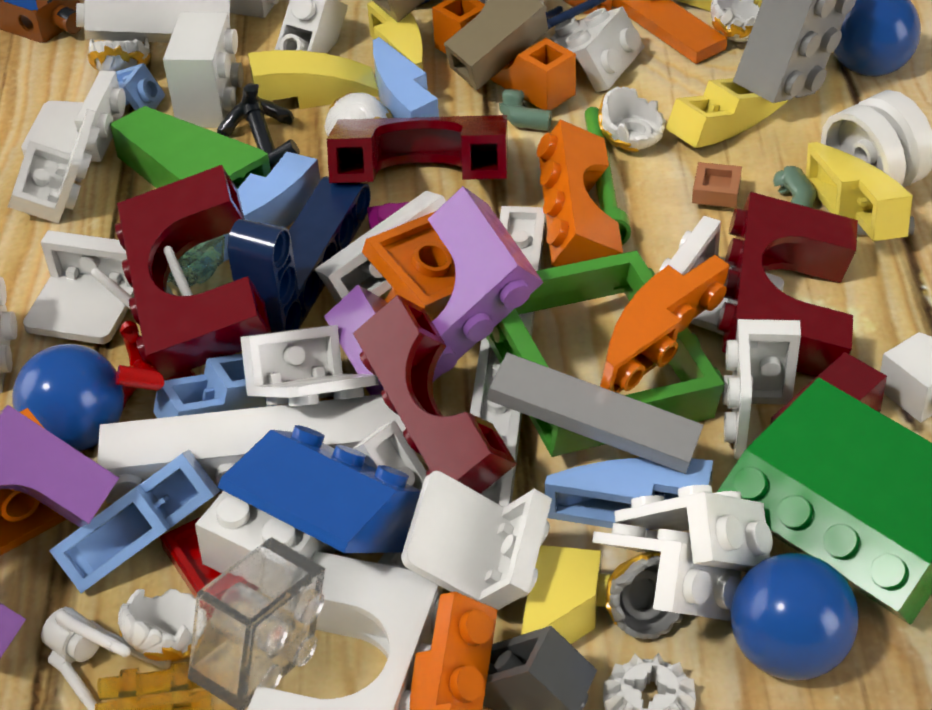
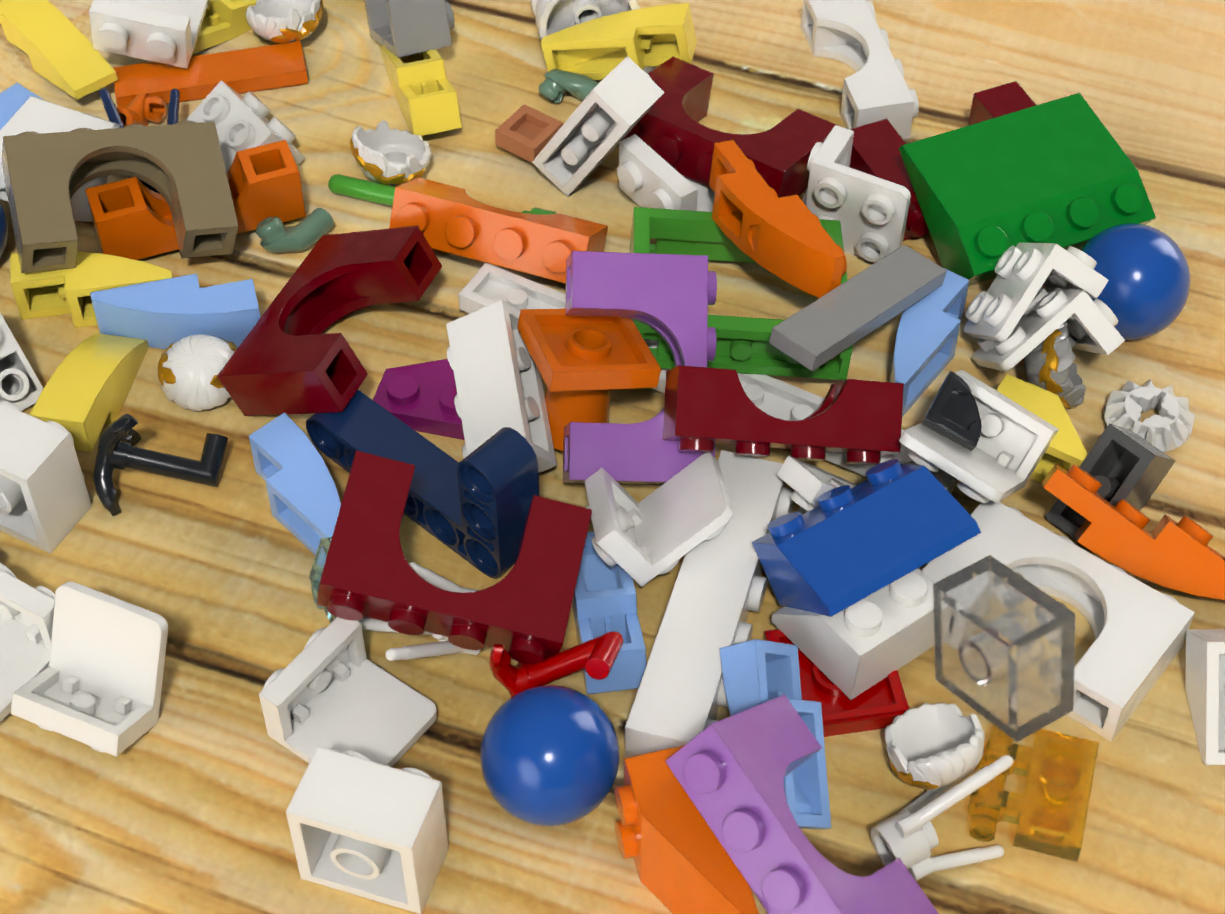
camera: 70 degrees left, 5 degrees up
bright green slope [110,106,271,189] -> none
none -> white brick [532,56,665,197]
none -> black tile [921,371,982,451]

